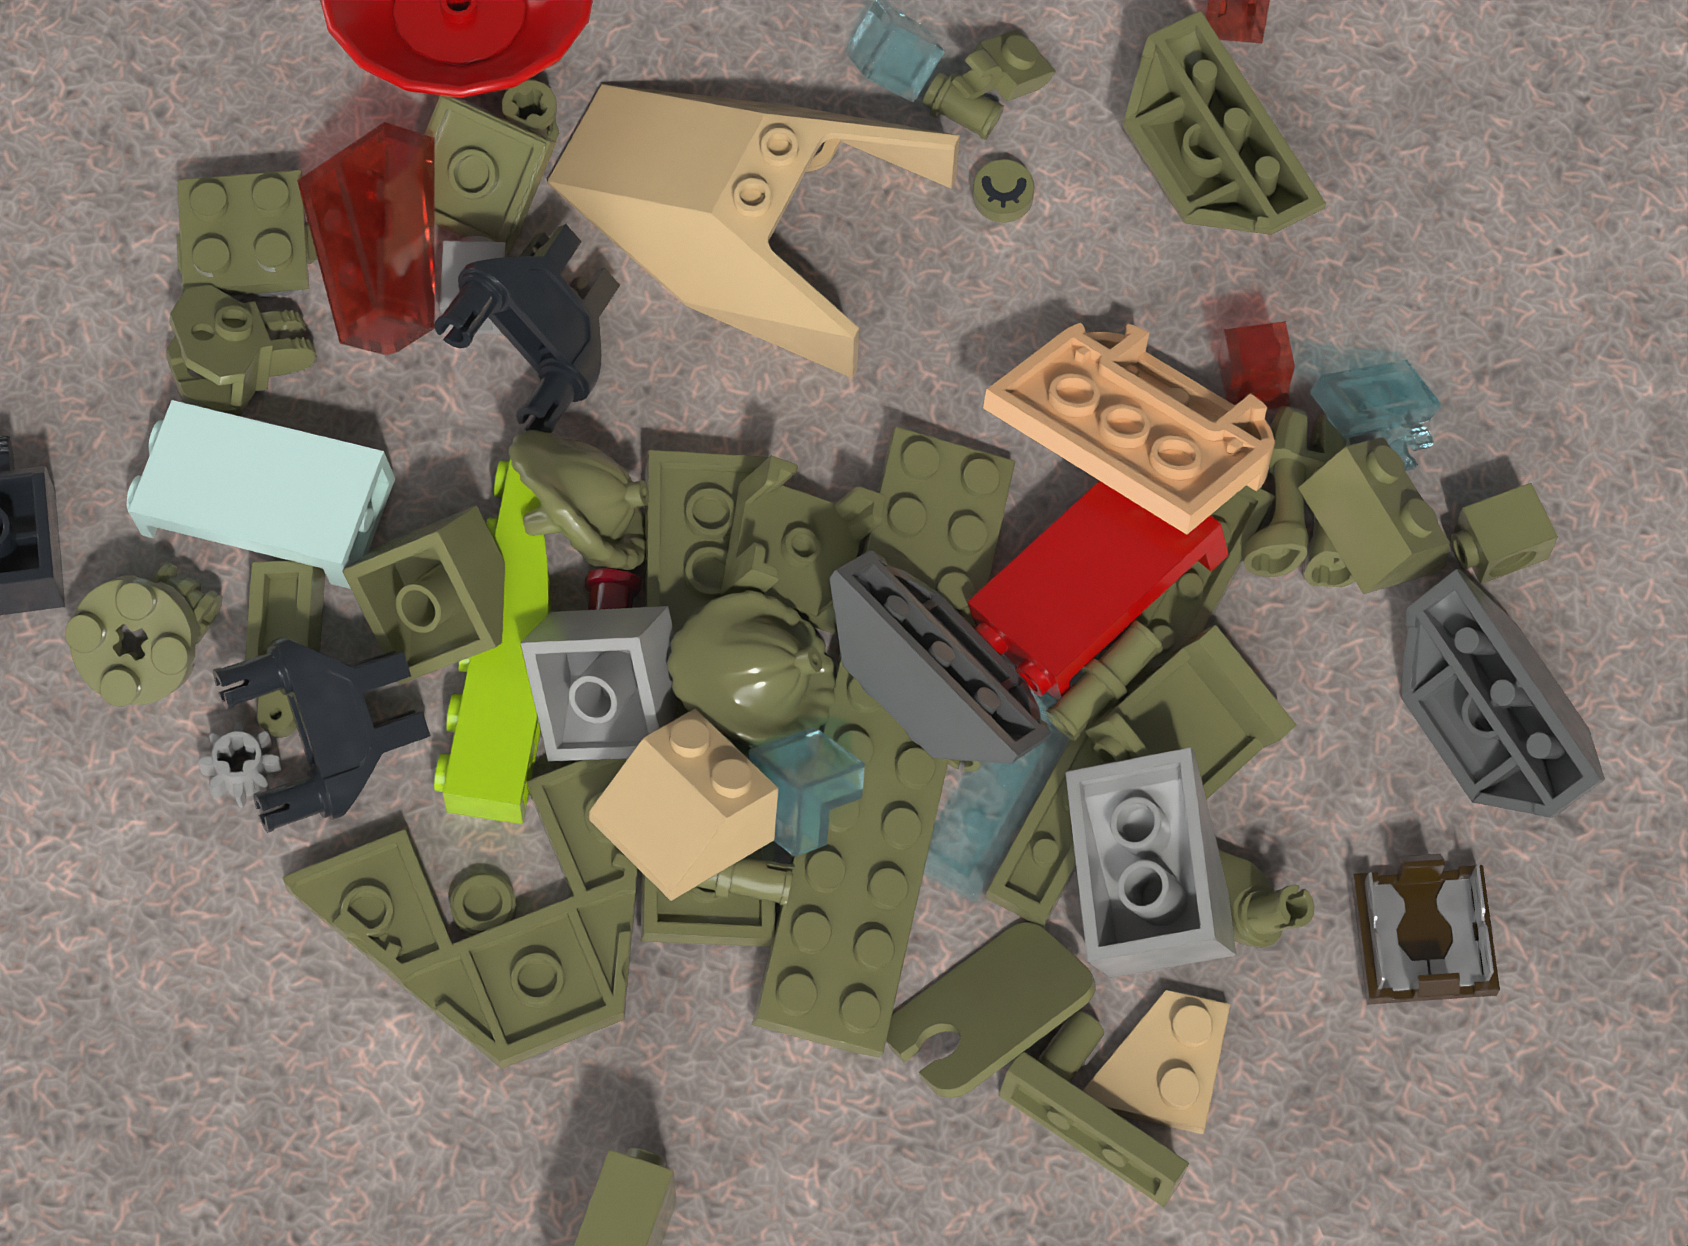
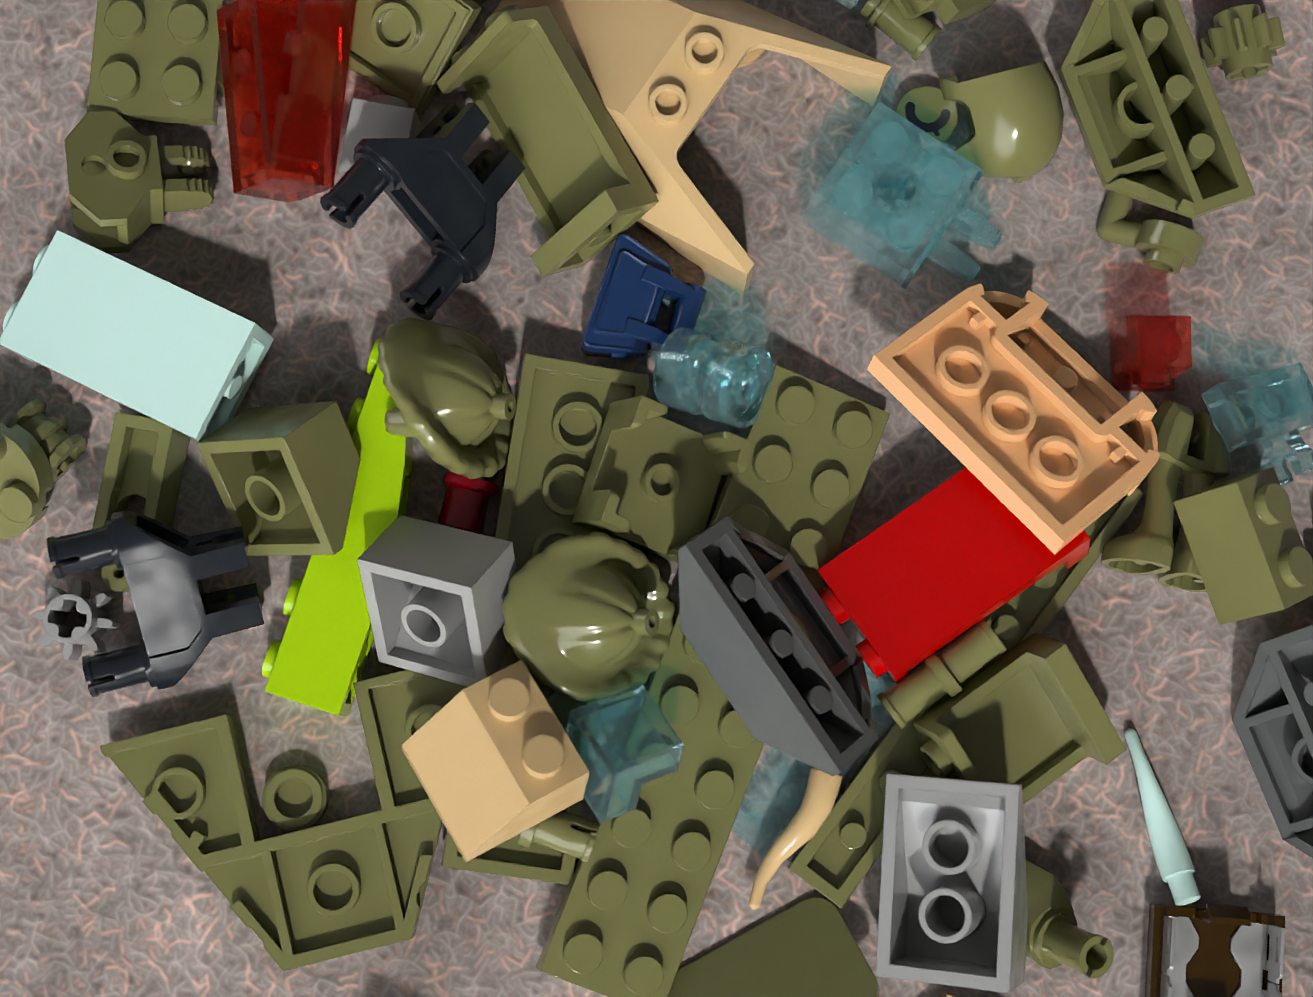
camera: 10 degrees right, 15 degrees up
none -> olive panel [437,5,659,277]
none -> dark blue piece [581,233,707,361]
none -> clear light blue wheel [653,327,774,428]
none -> tan animal [749,768,843,910]
none -> clear light blue hinge [802,101,1002,289]
none -> olive piece [939,61,1064,183]
none -> olive plate [1096,190,1204,274]
none -> light aqua animal [1125,728,1201,906]
none -> olive gear [1200,4,1286,81]

